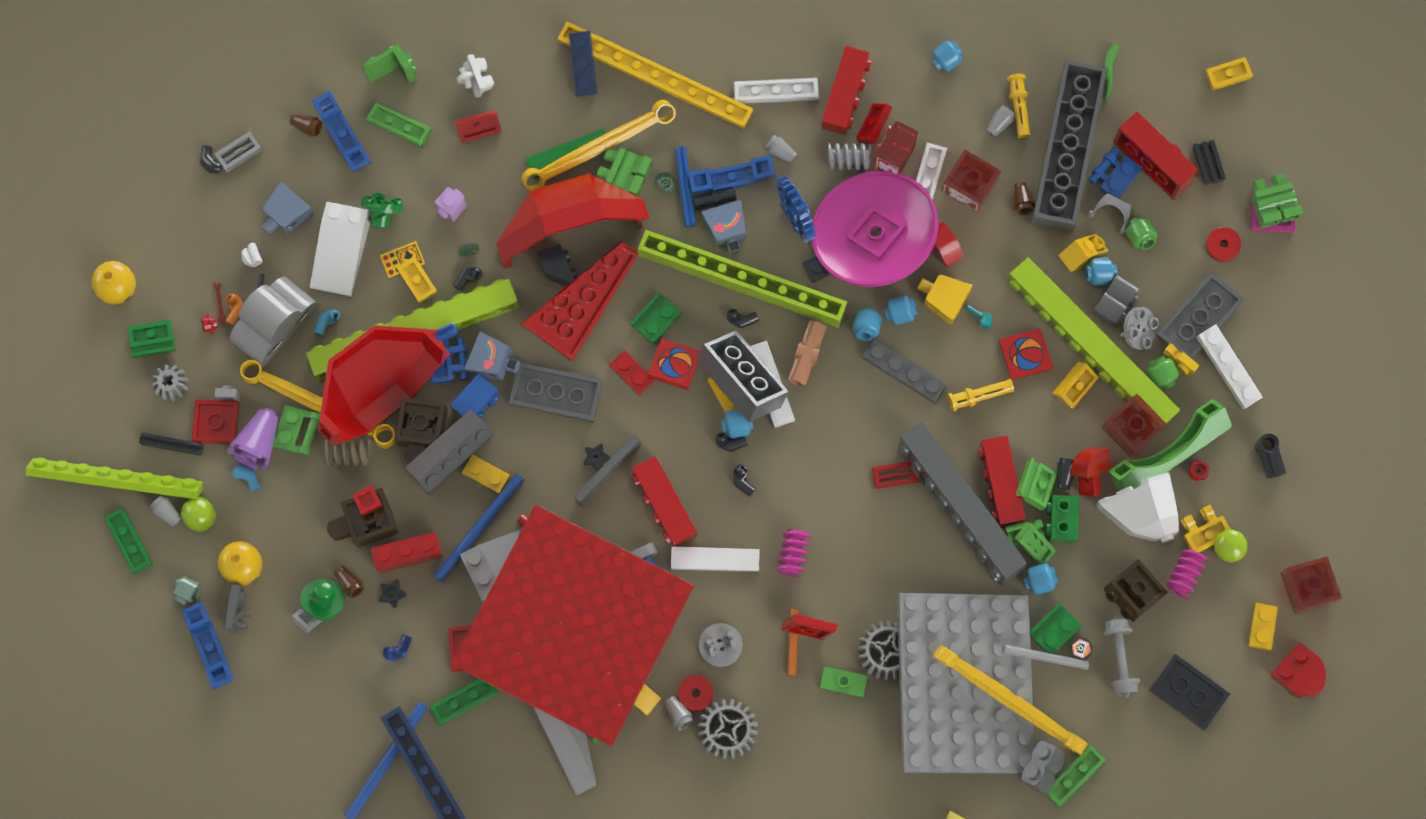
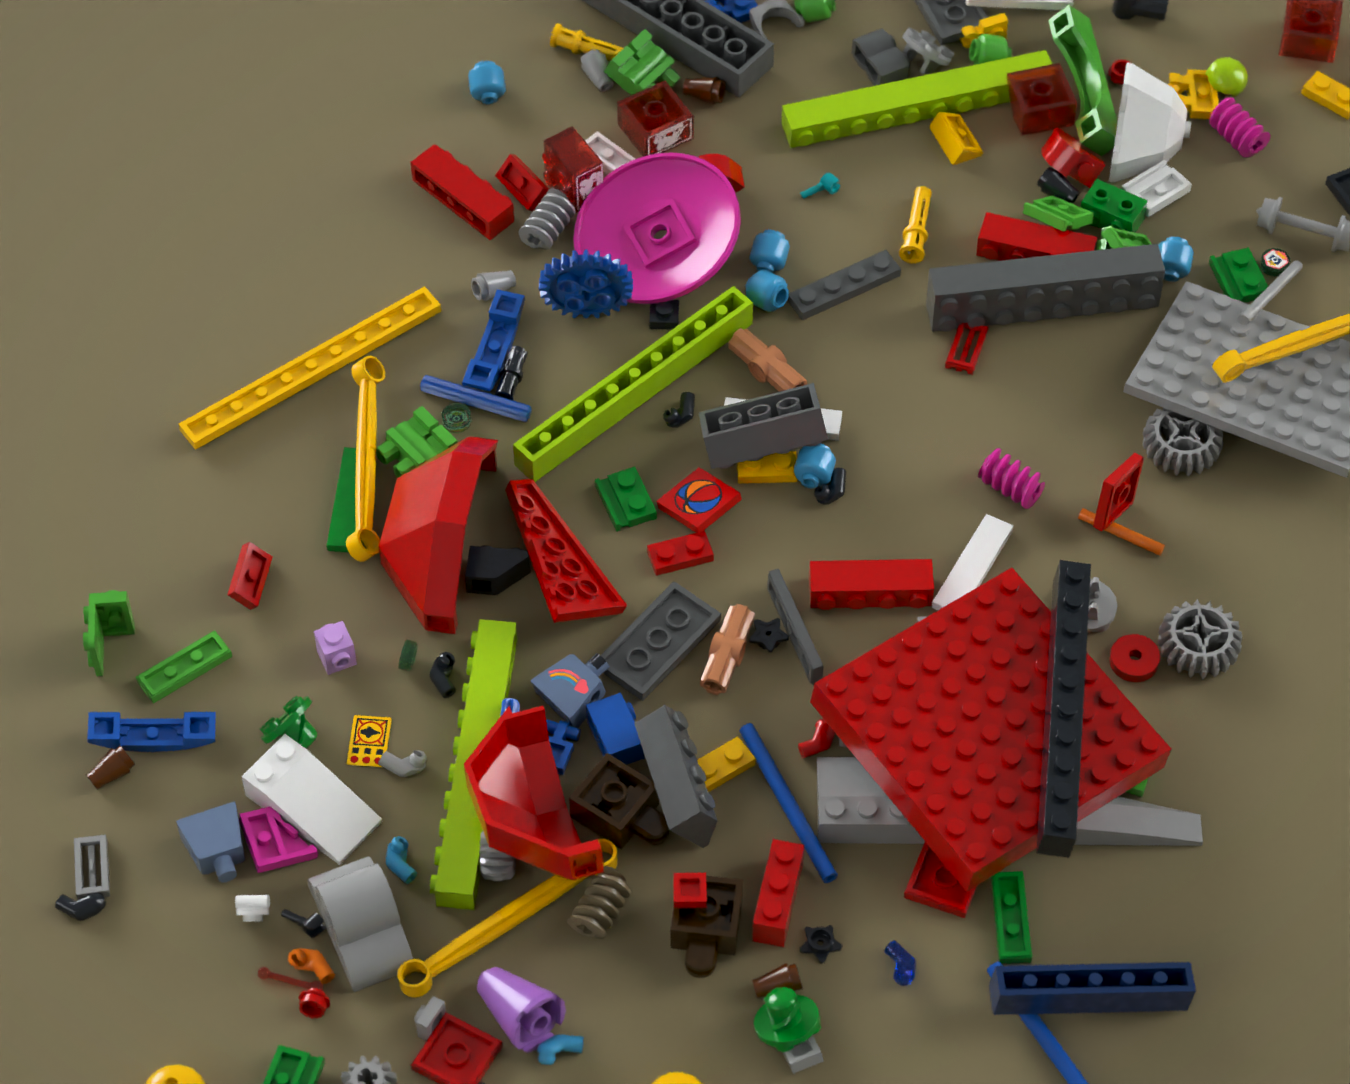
camera: 65 degrees left, 20 degrees down
bright green plate [273,405,320,457] -> none
yellow plate [396,256,438,304] -> none
white hips [456,54,494,98] -> none
dark blue plate [569,31,598,97] -> none
light grey cone [664,696,693,731] -> none
sand blue torso [702,200,746,254] -> none
black arm [733,464,756,497] -> none
white tile [734,78,819,104] -> none
bright green plate [820,666,868,698] -> none
yellow torso [917,275,972,325] -> none
tile [999,328,1053,381] -> none
yellow slope [1058,234,1108,272] -> none
dark azure head [1084,257,1117,286] -> none
dark brown plate [1103,559,1168,622] -> none
none -> dark pink wing [239,807,318,873]
none -> light grey arm [378,750,427,777]
none -> bright green hips [604,29,681,106]
none -> nougat piece [700,604,755,695]
none -> black brick [1036,560,1091,858]
none -> white plate [1122,160,1192,217]

